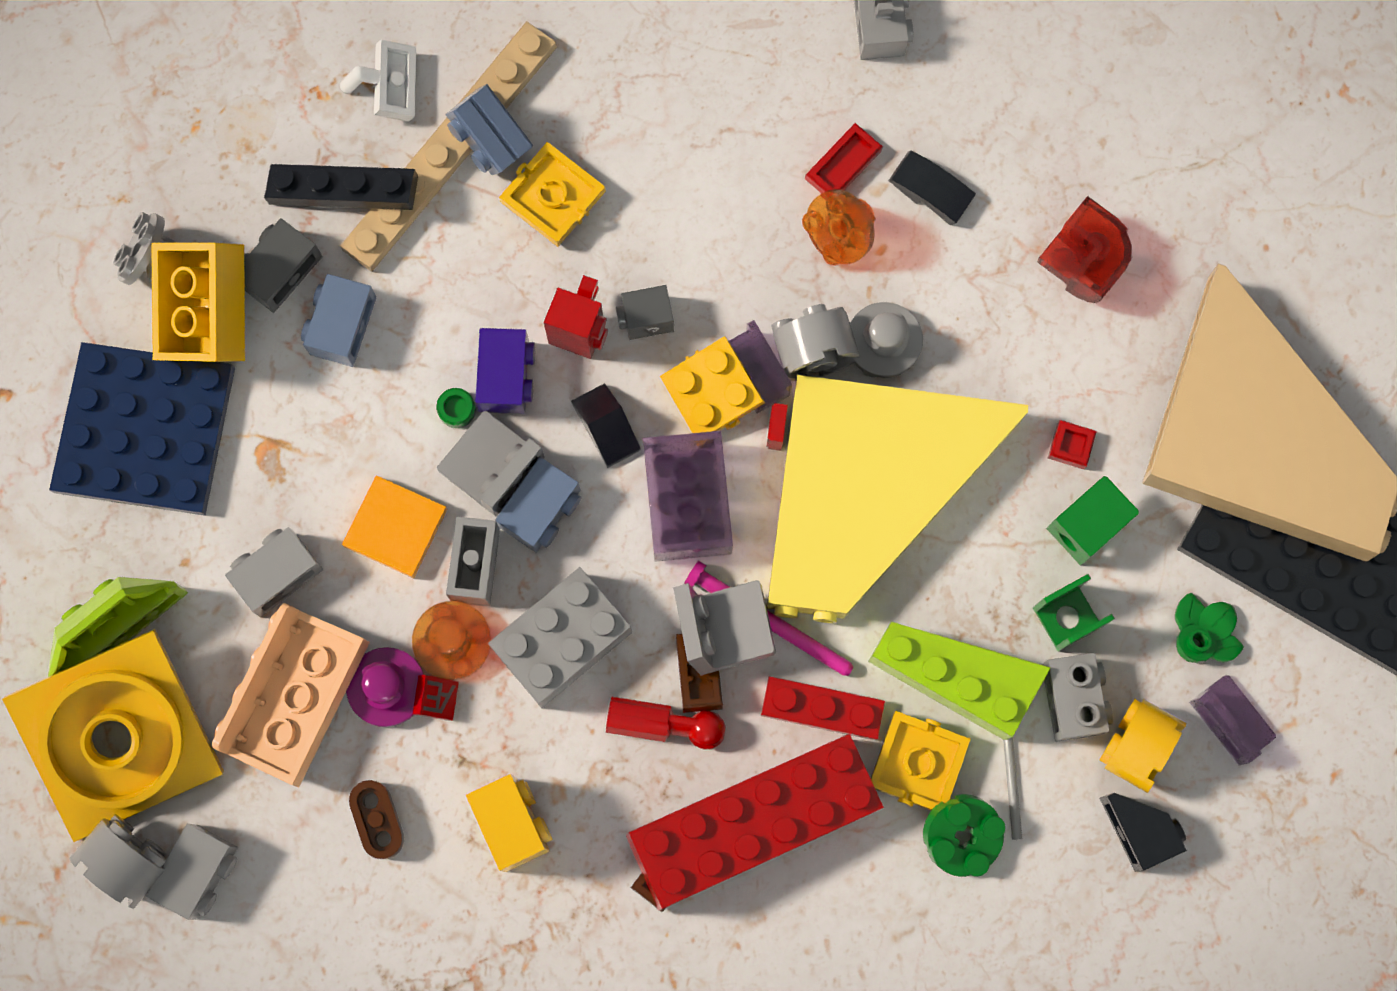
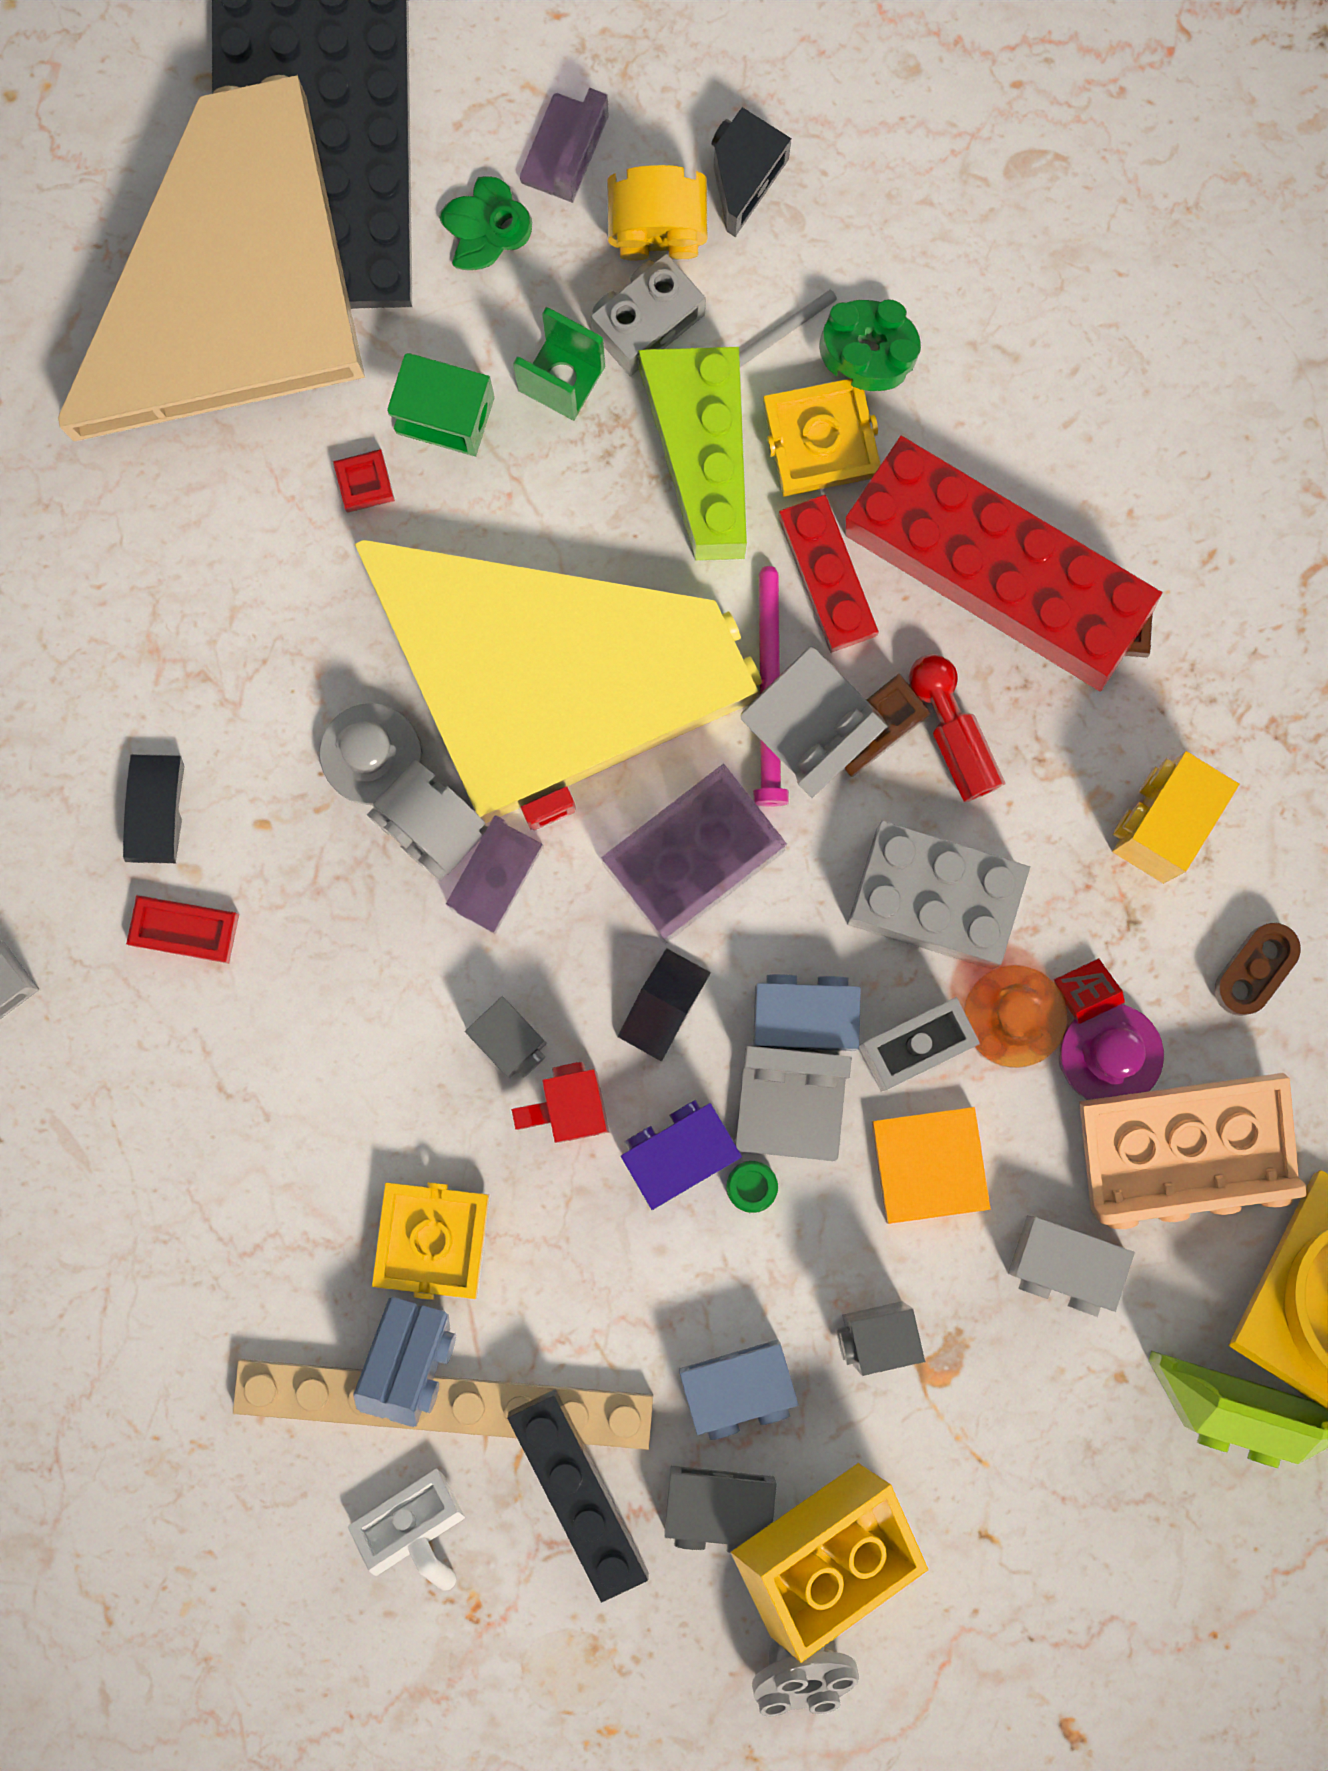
camera: 120 degrees left, 5 degrees up
dark blue plate [49,342,235,516] -> none
yellow plate [660,336,765,443] -> none
clear orange plate [802,189,876,266] -> none
clear red brick [1037,196,1132,303] -> none
none -> dark grey brick [836,1301,925,1376]

